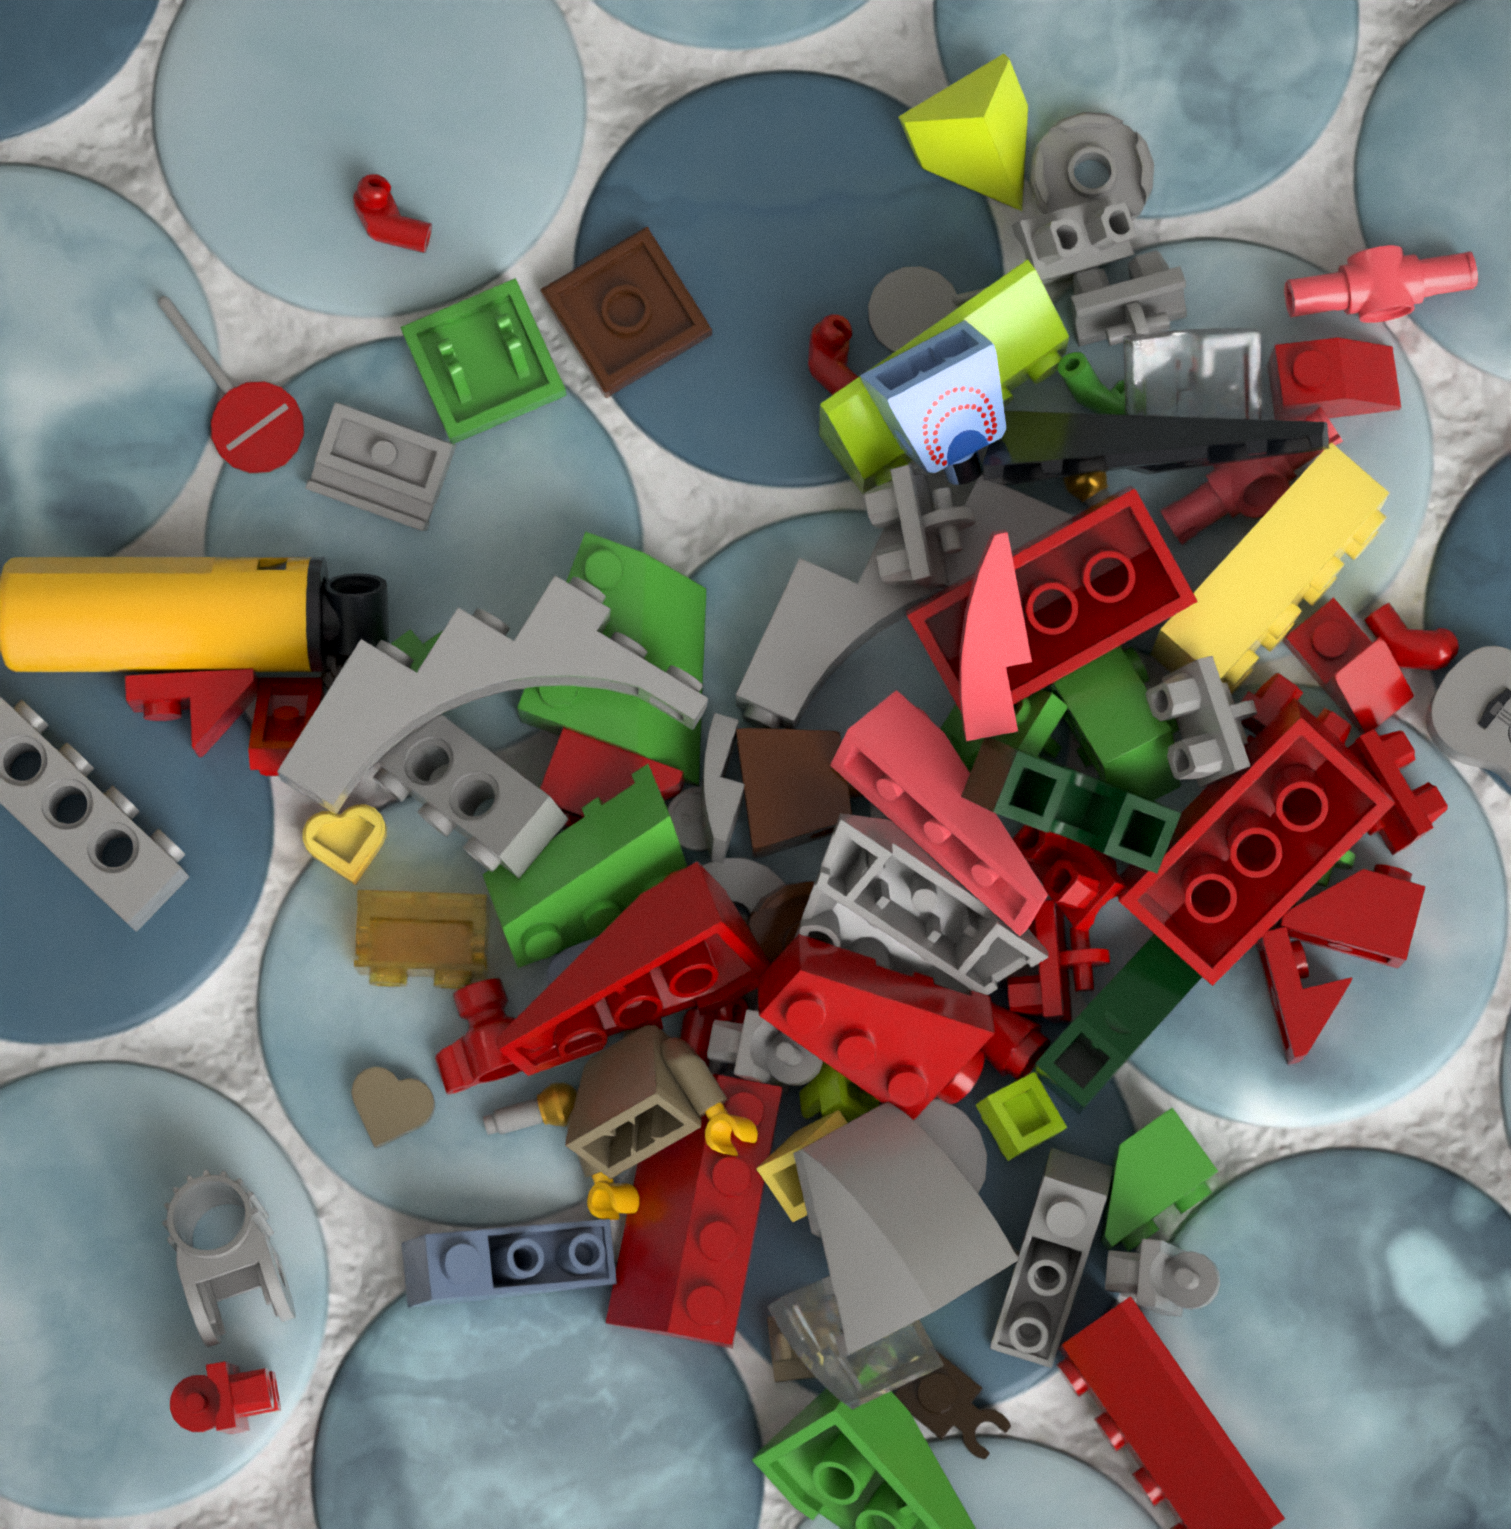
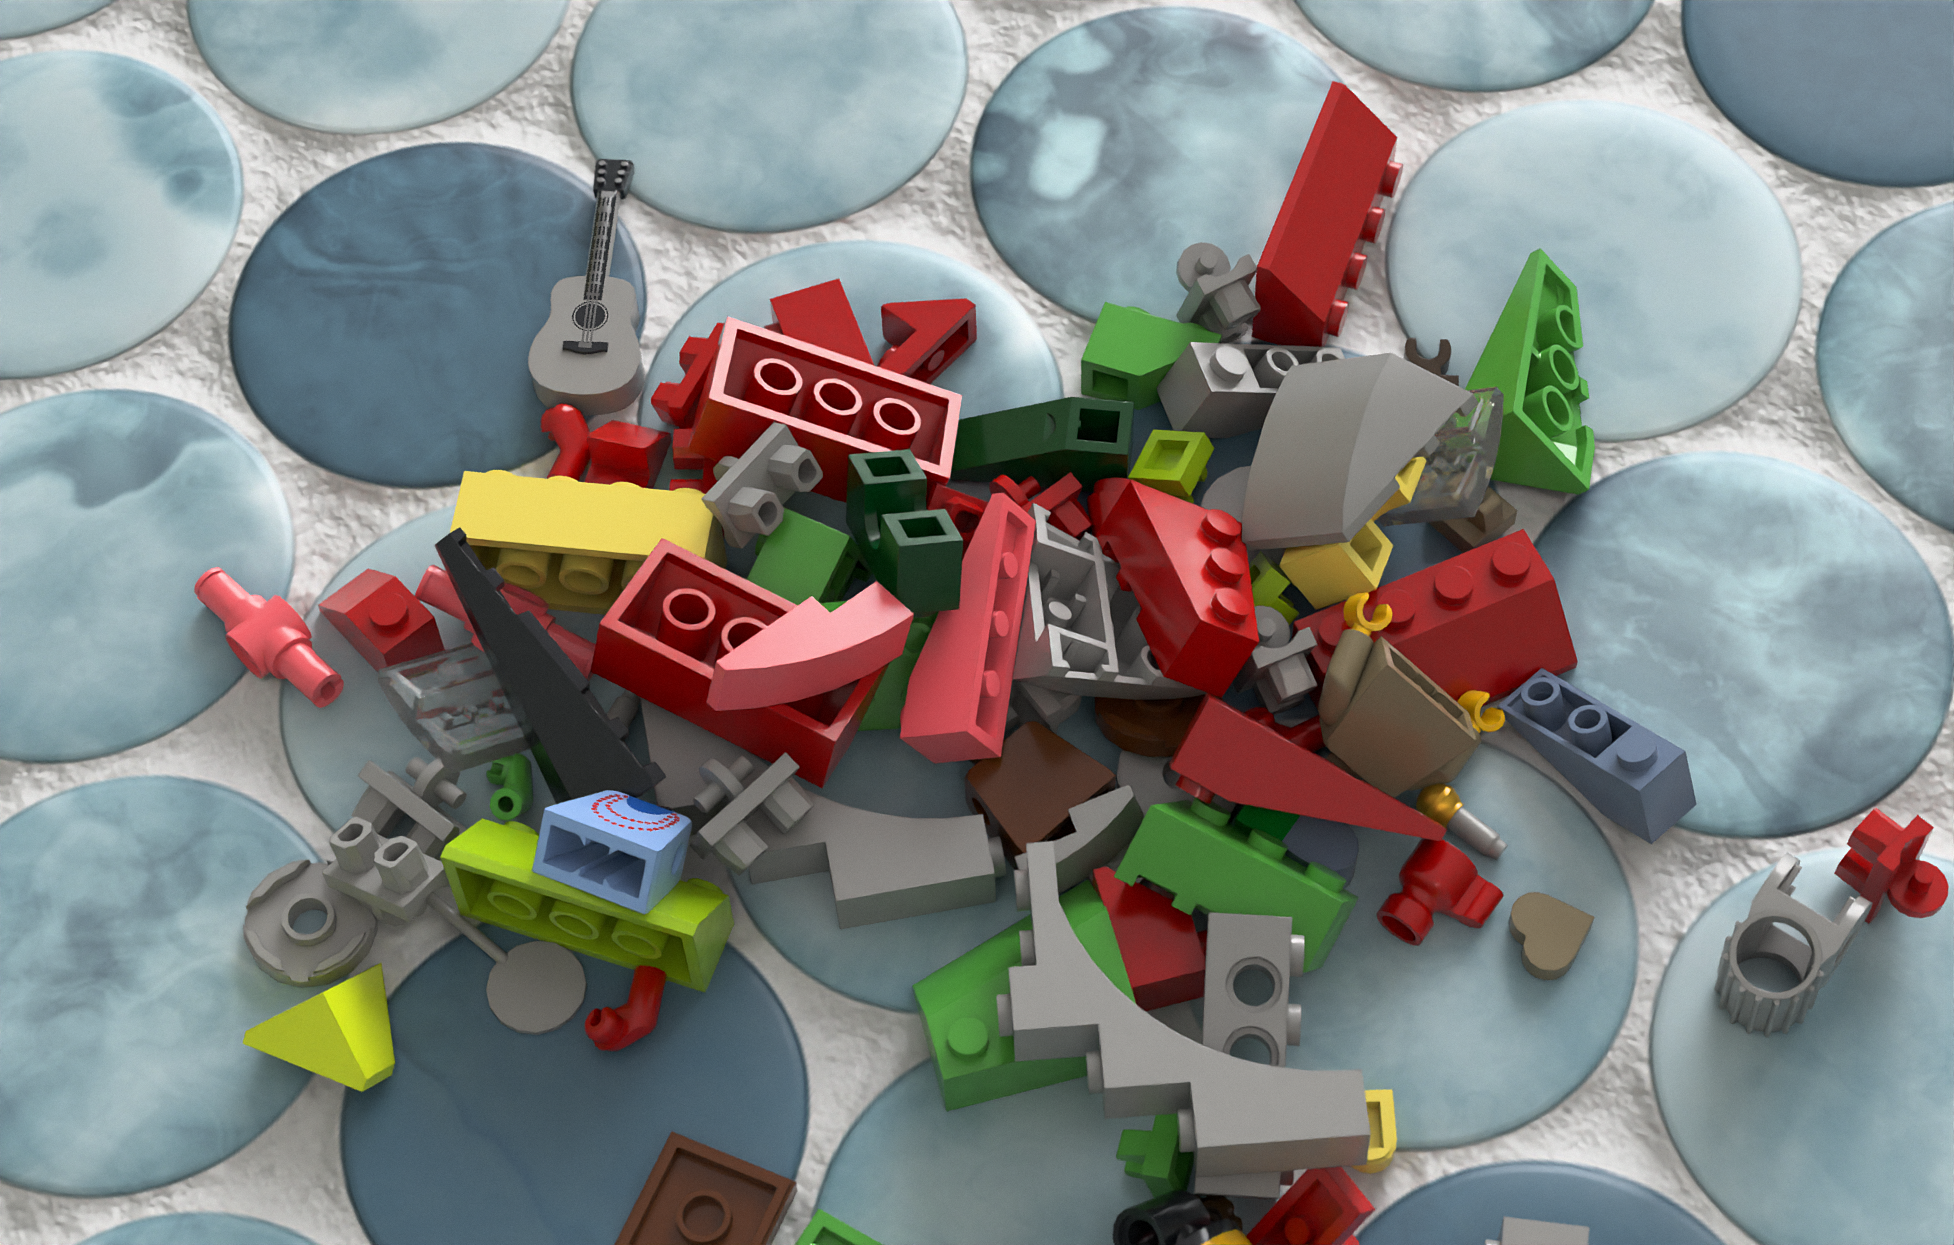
camera: 125 degrees left, 20 degrees down
clear yellow hinge [354,890,491,989] -> none

